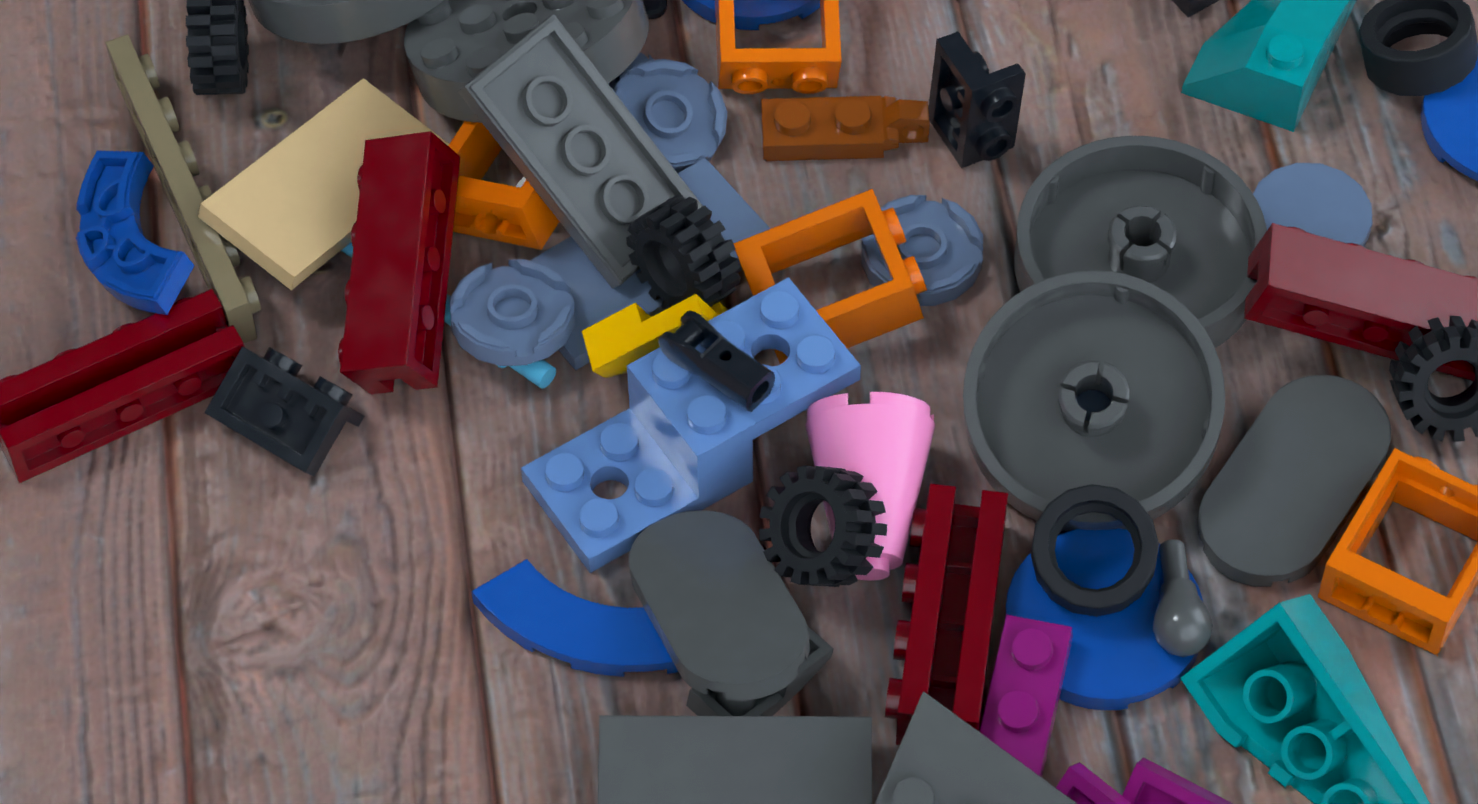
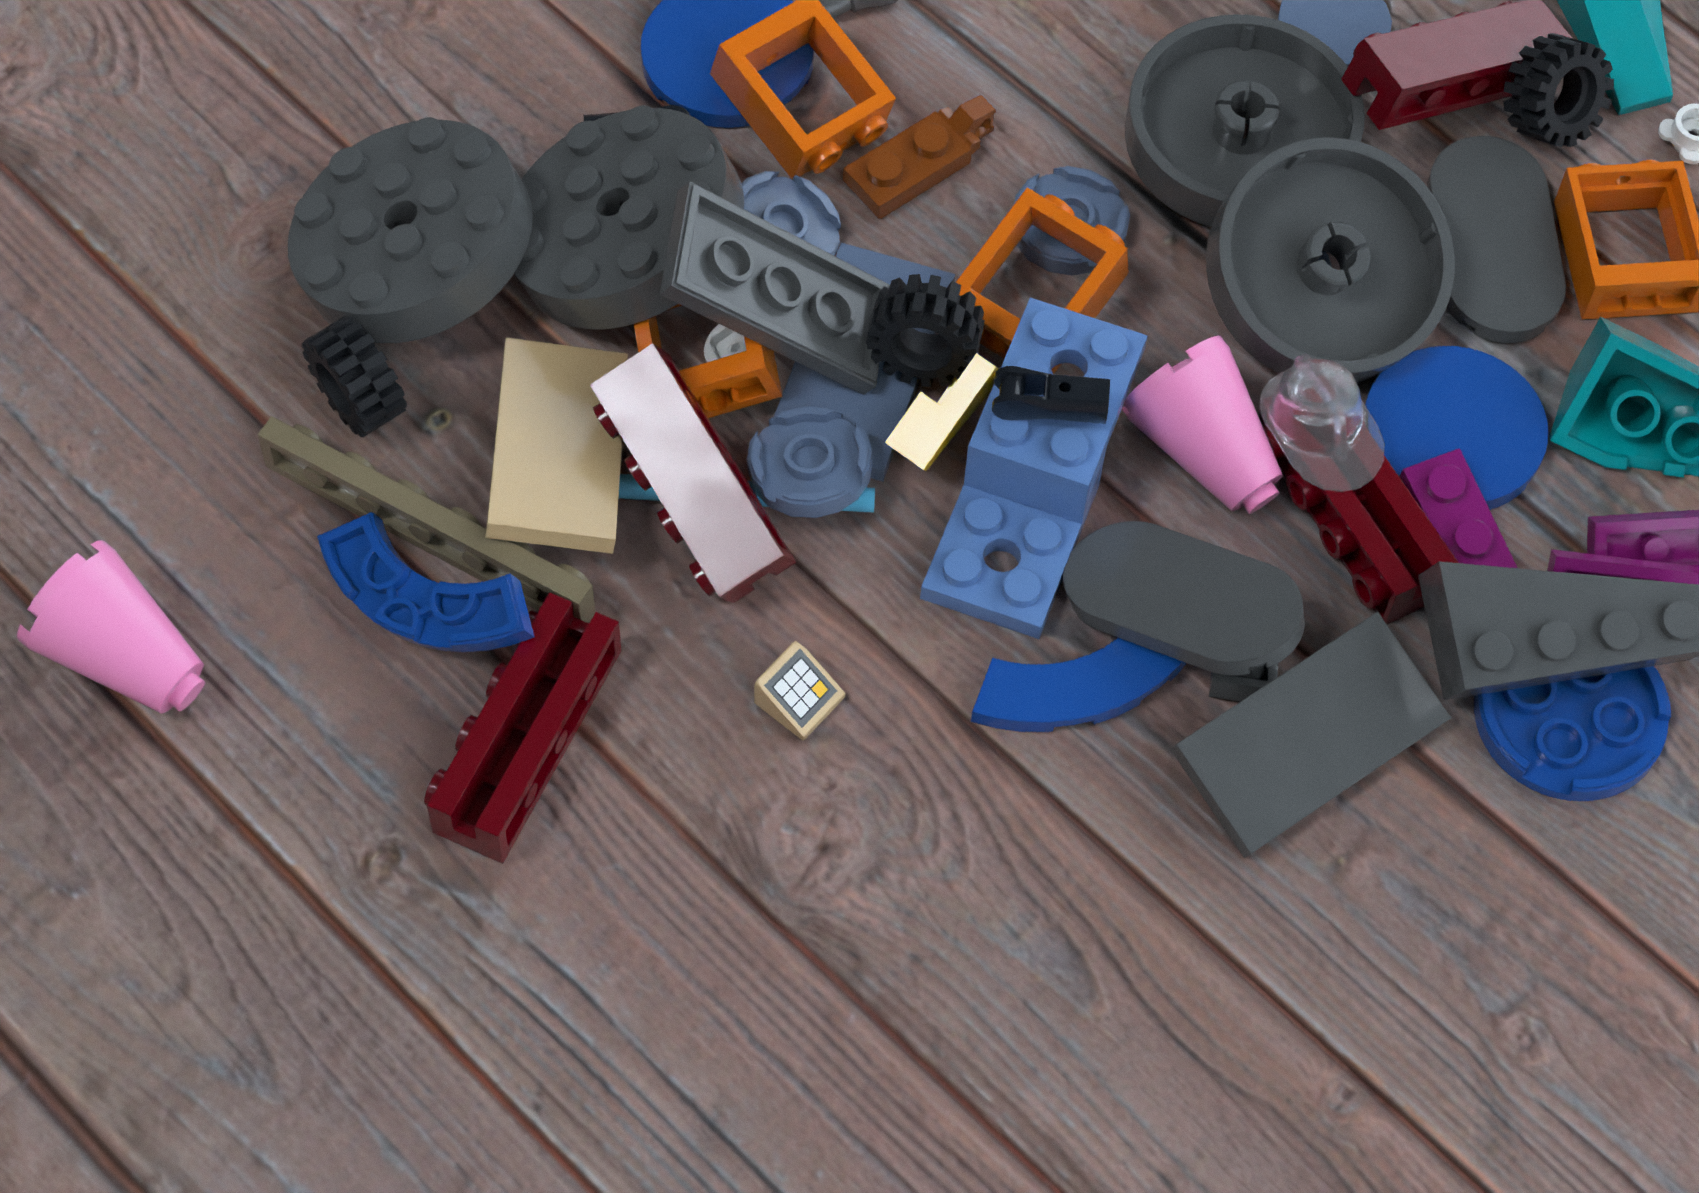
camera: 40 degrees left, 5 degrees up
black bracket [204,346,365,477] -> none
black tyre [759,465,887,587] -> none
black bracket [928,32,1026,168] -> none
black tyre [1031,484,1159,617] -> none
dark grey piece [1153,539,1213,657] -> none
none -> slope [754,641,845,741]
none -> clear piece [1259,353,1385,492]

